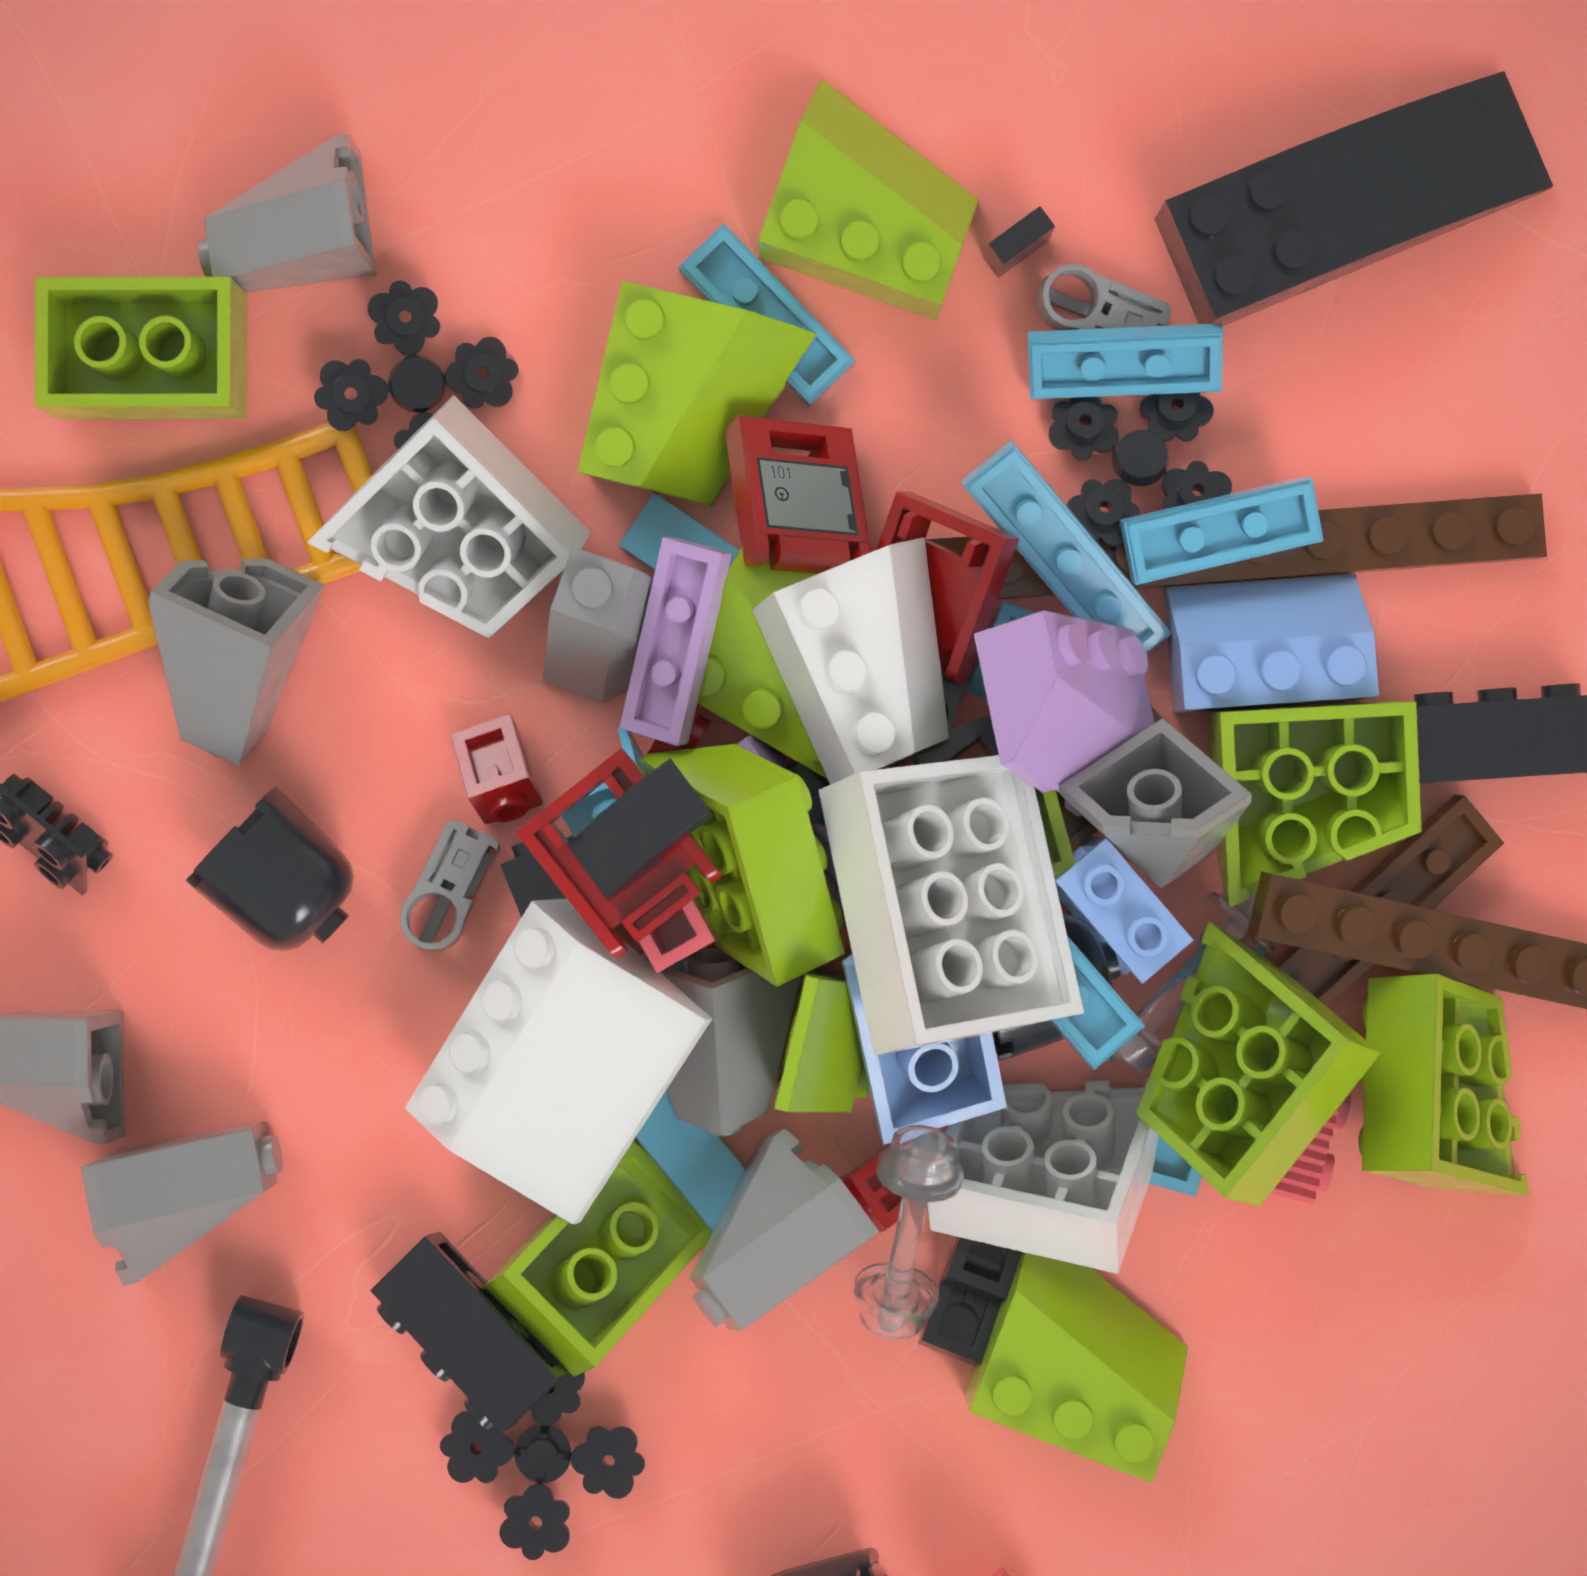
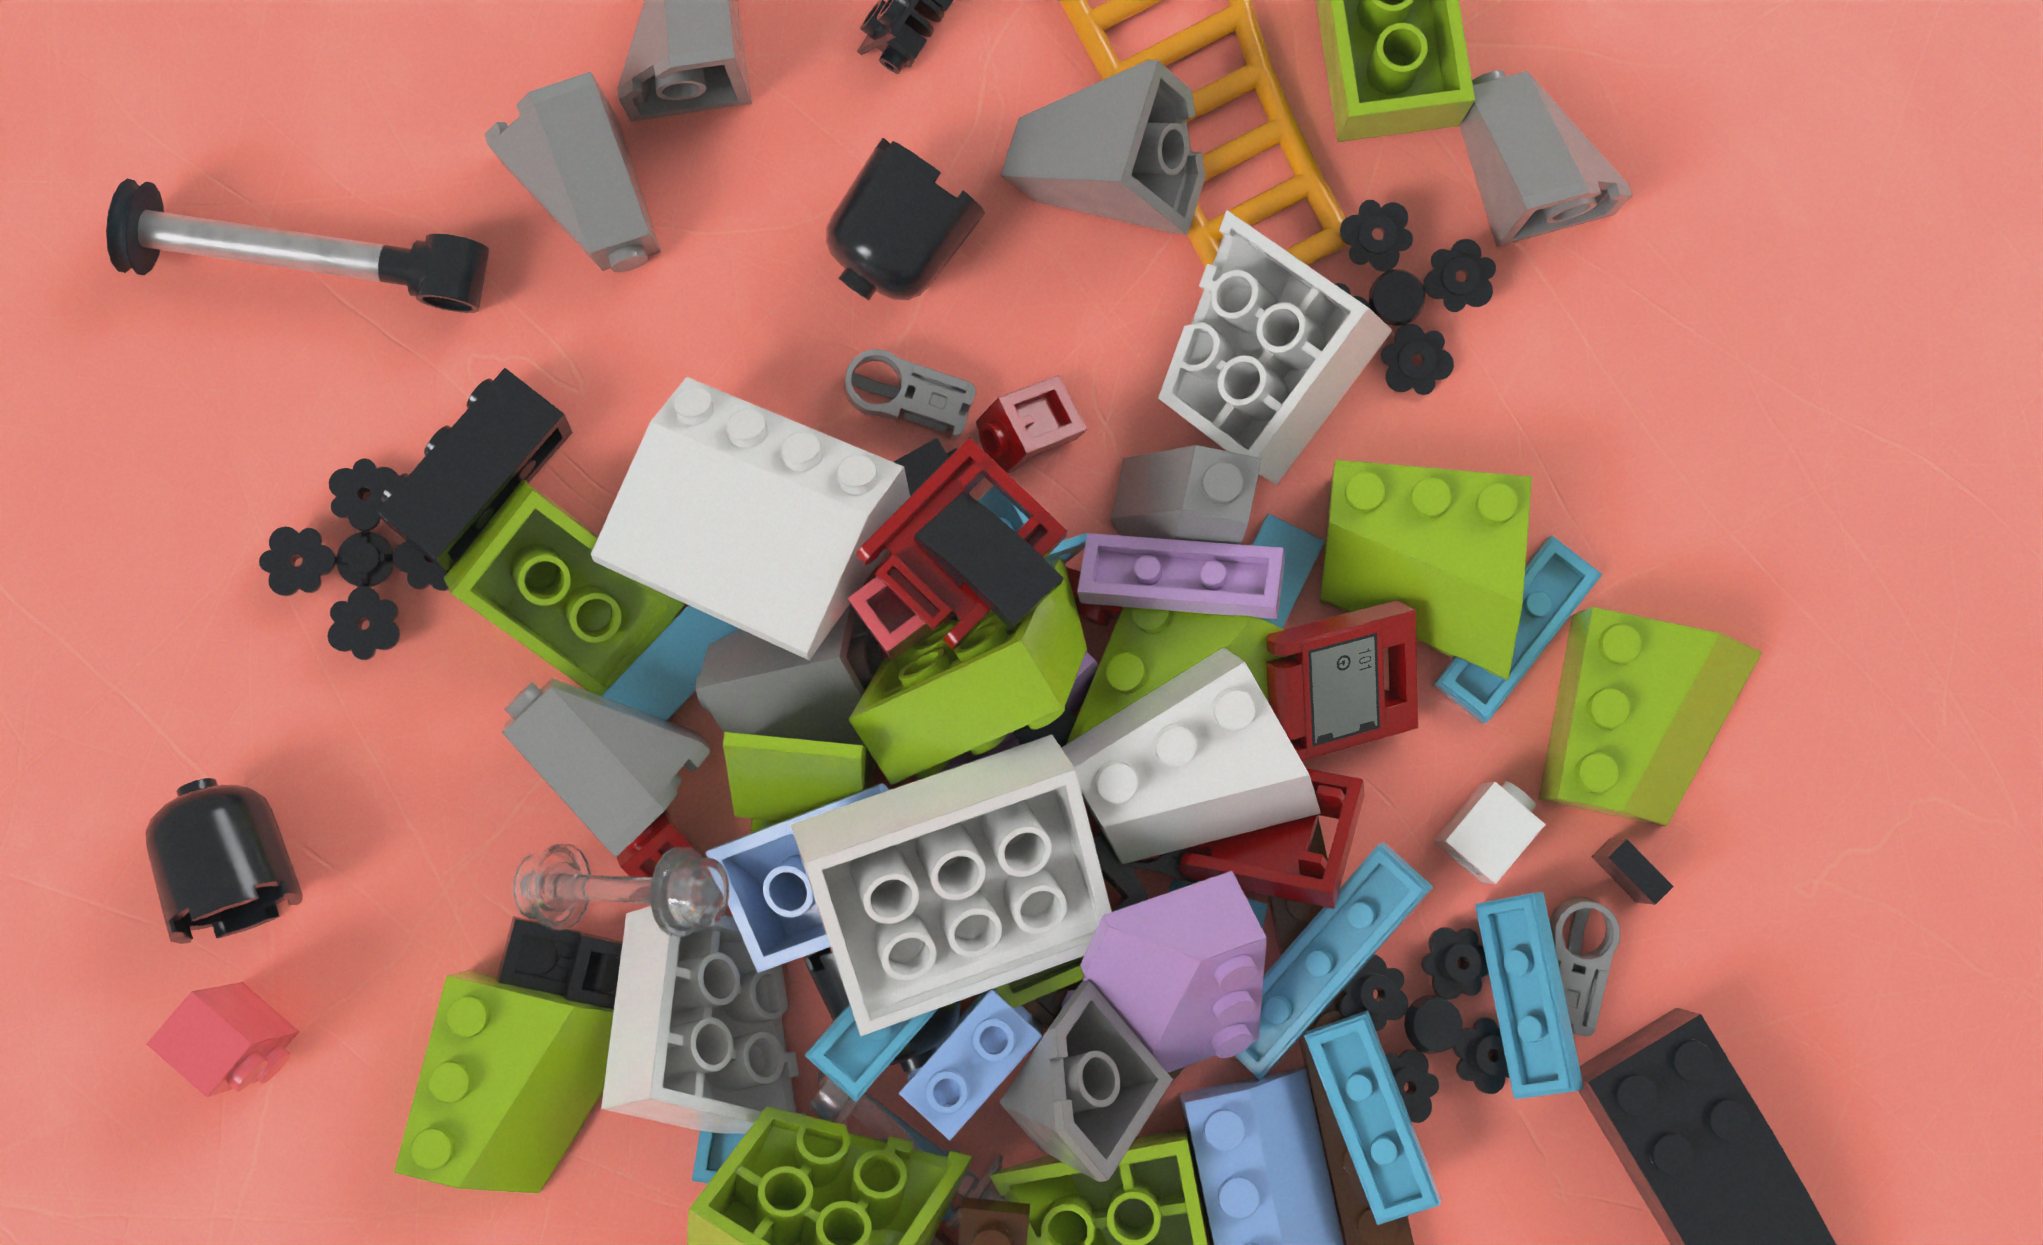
camera: 85 degrees right, 5 degrees down
none -> white brick [1433,781,1546,884]

